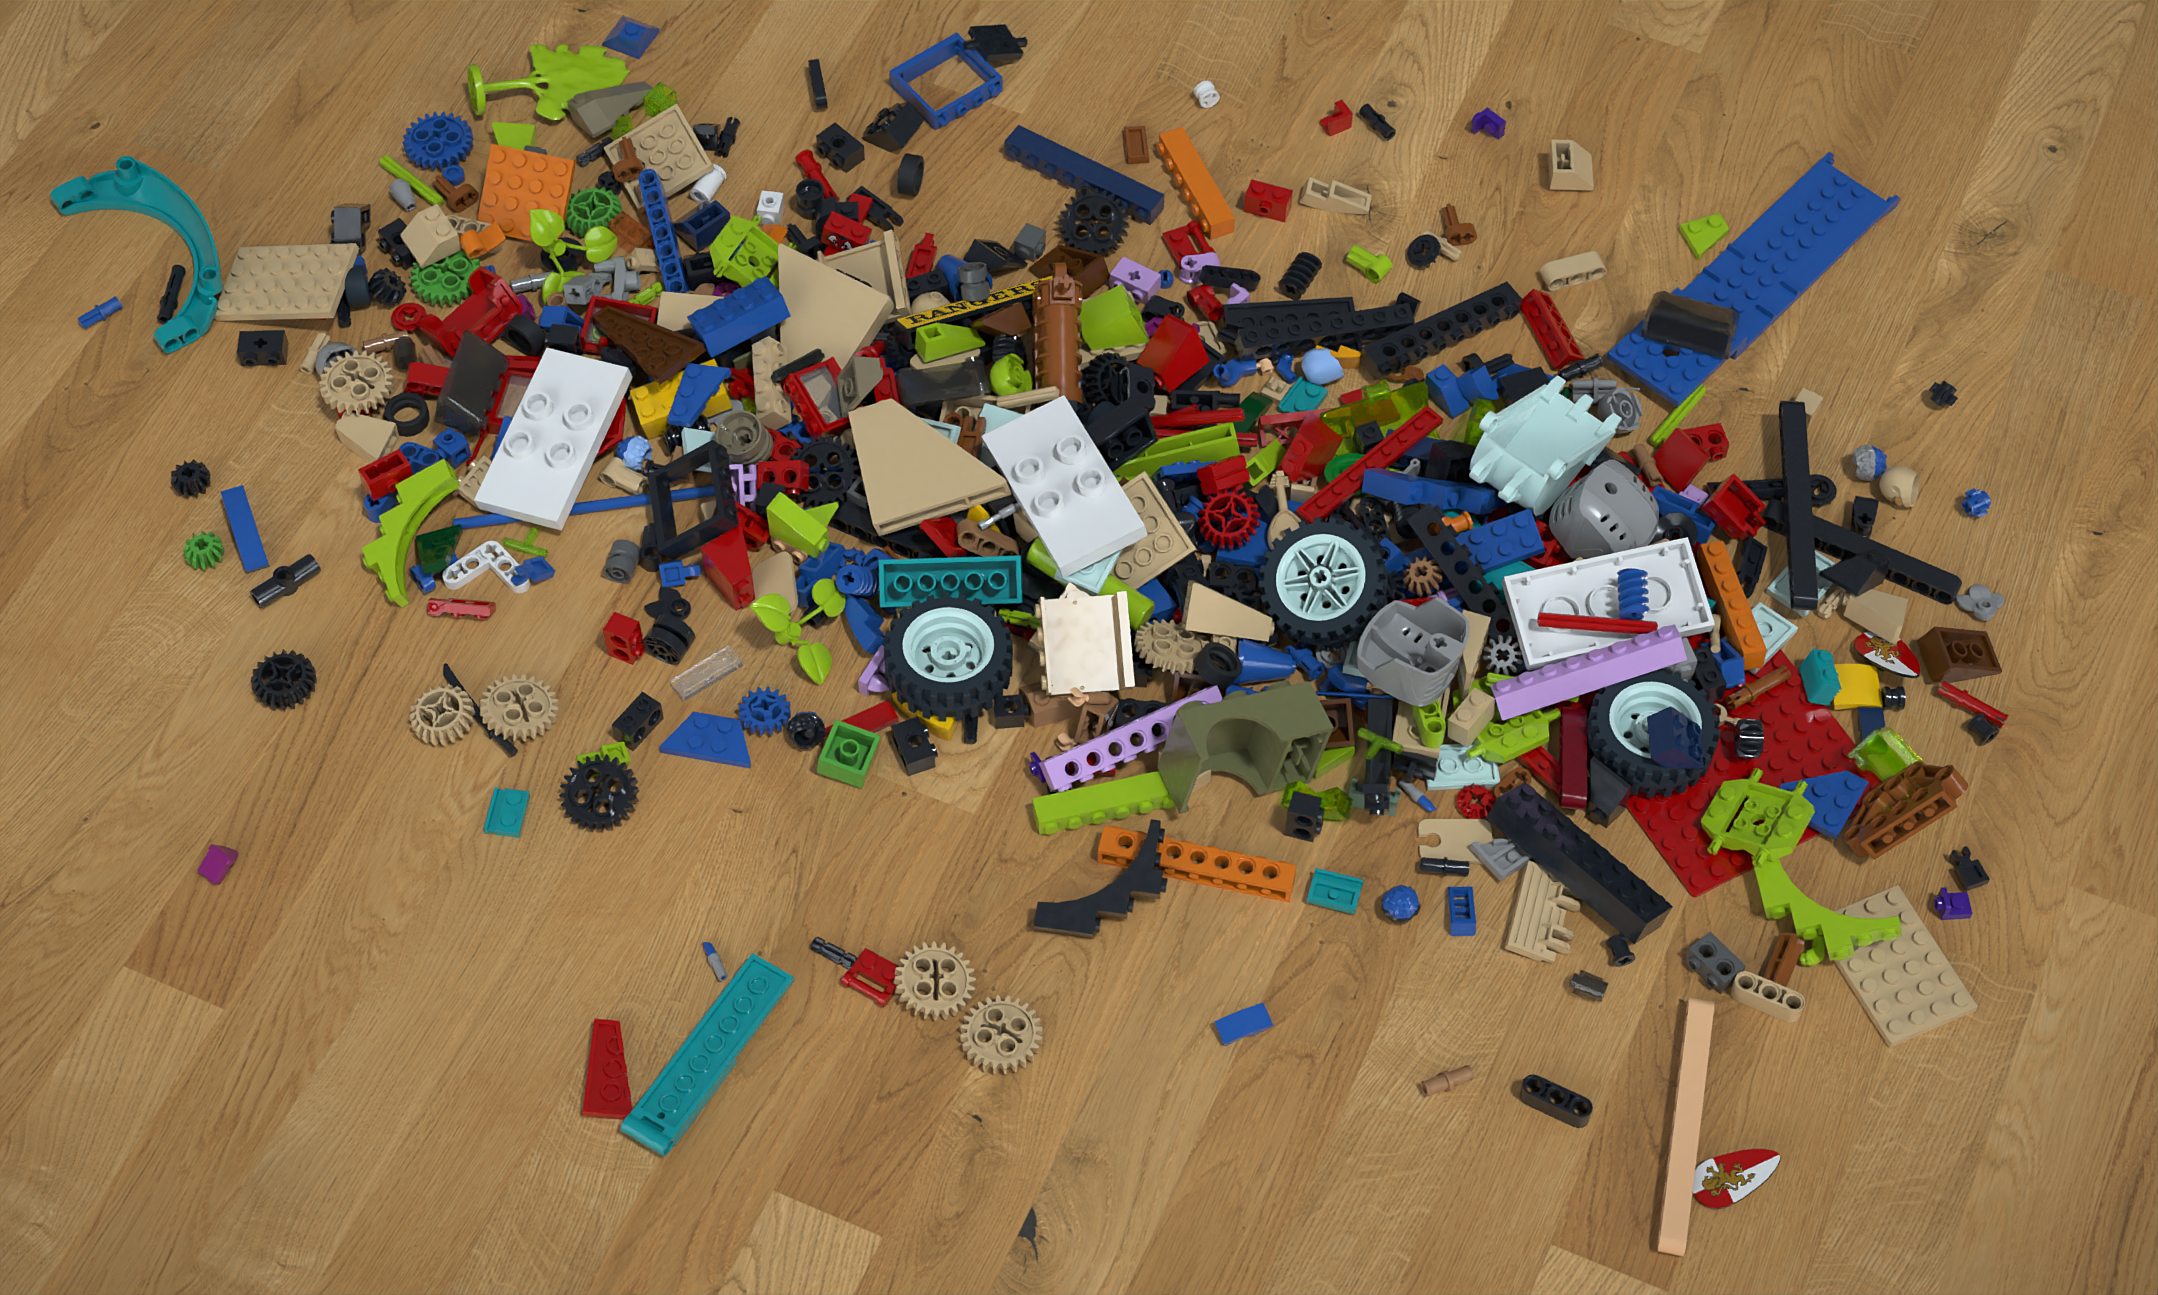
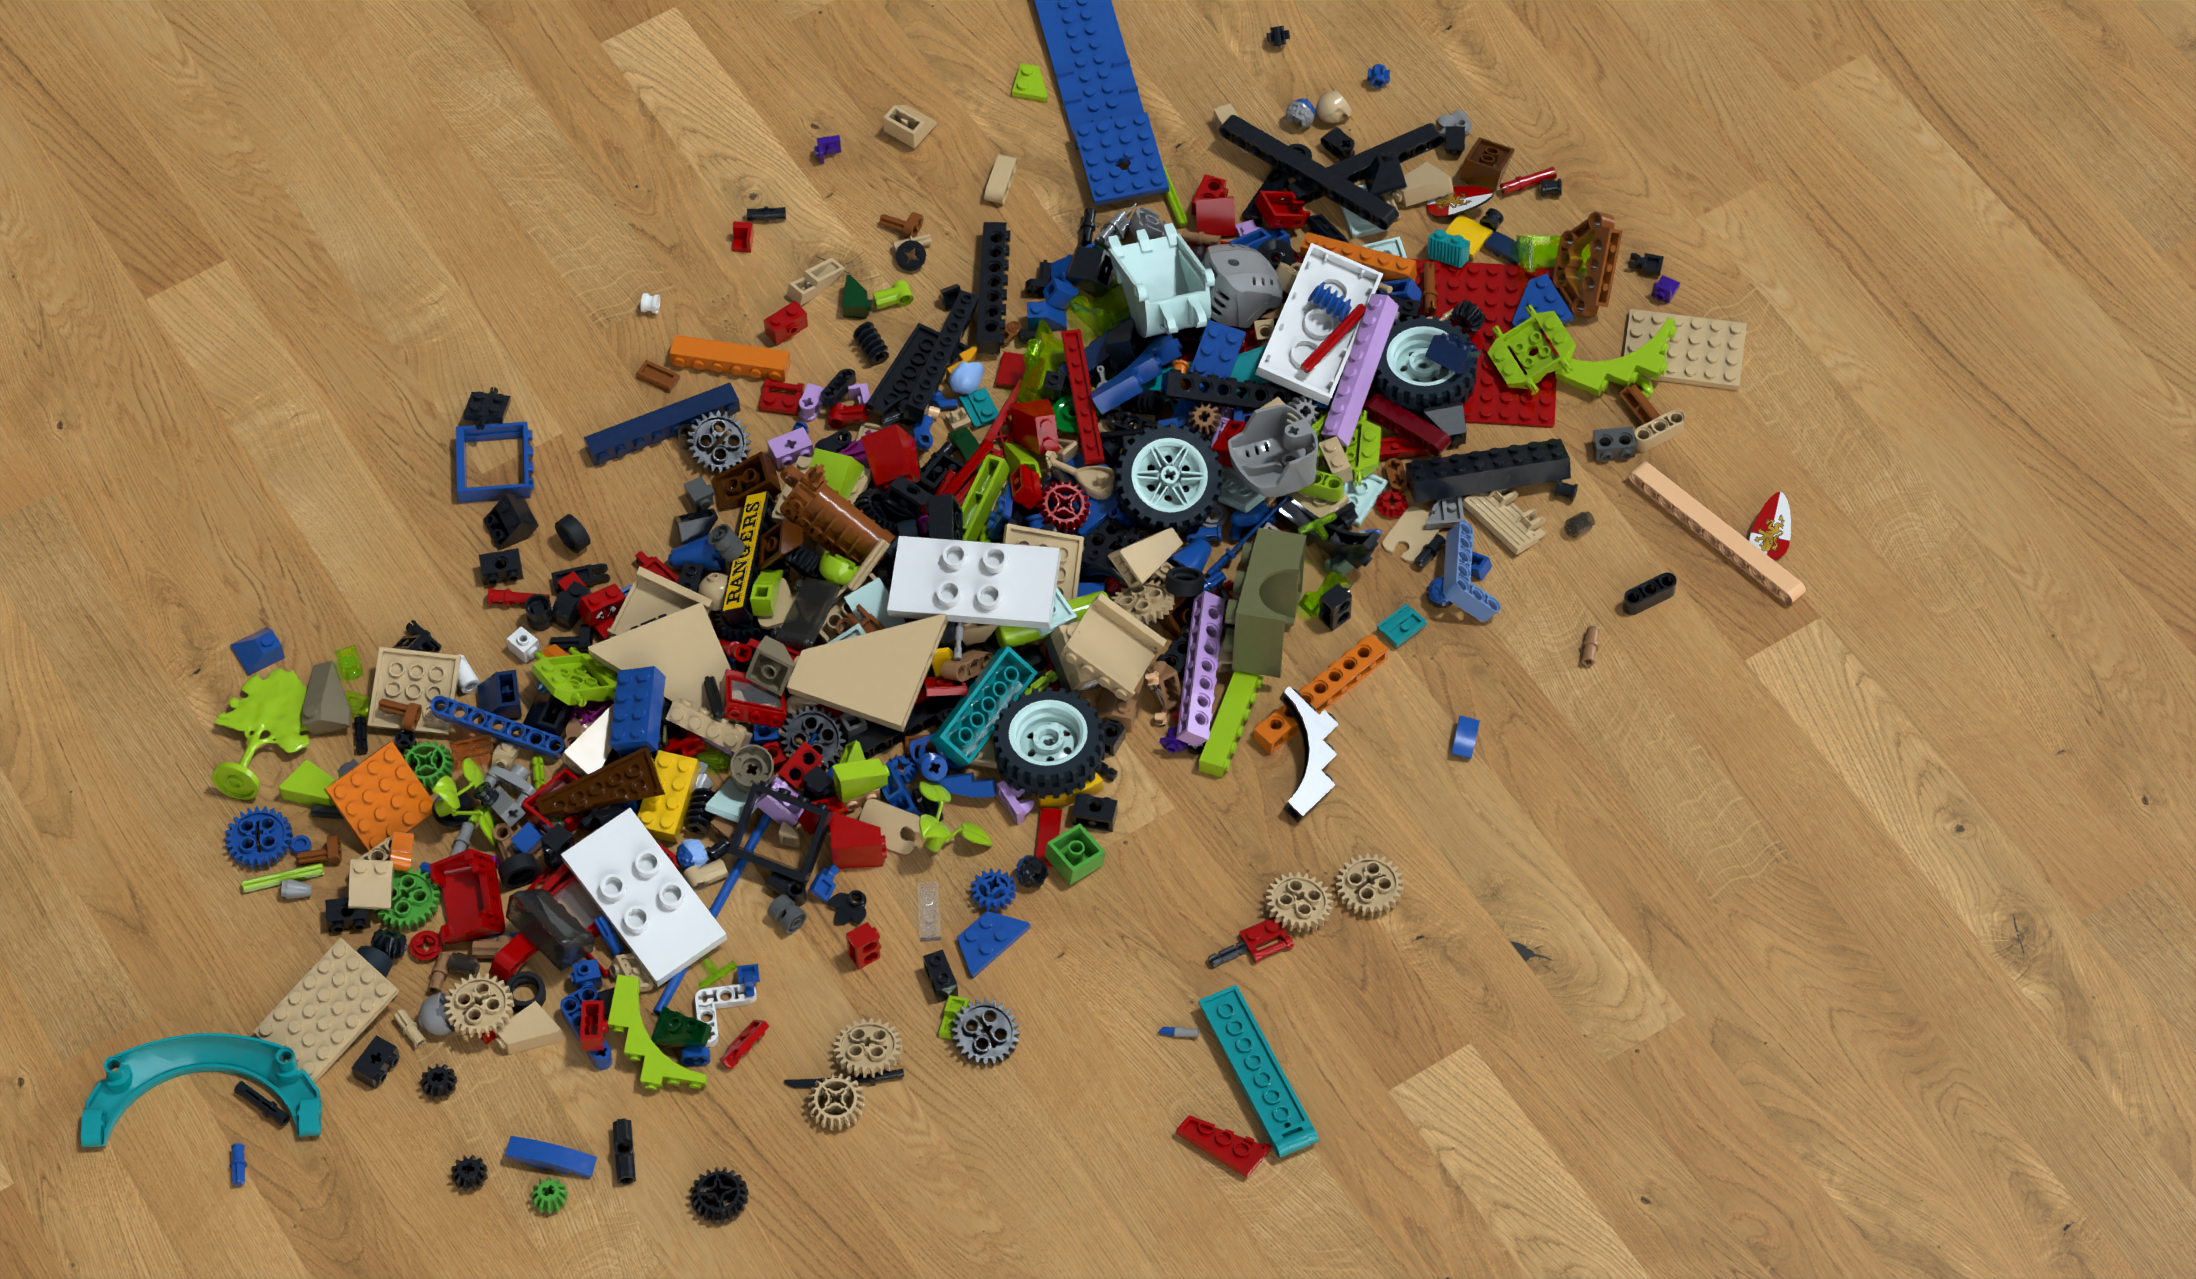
camera: 55 degrees left, 0 degrees up
black brick [331,203,371,252] -> none
teal plate [484,787,530,838] -> none
black wheel [643,614,696,665] -> none
blue wing [667,363,732,427] -> none
black beam [808,59,828,110] -> none
red fence [1520,289,1585,370] -> none
clear smoke windscreen [1640,291,1740,360] -> none
none -> black gear [420,1063,457,1100]
none -> black wheel [473,781,499,808]
none -> dark green slope [842,275,872,319]
none -> medium blue beam [1443,520,1501,622]
none -> black brick [1445,126,1465,154]

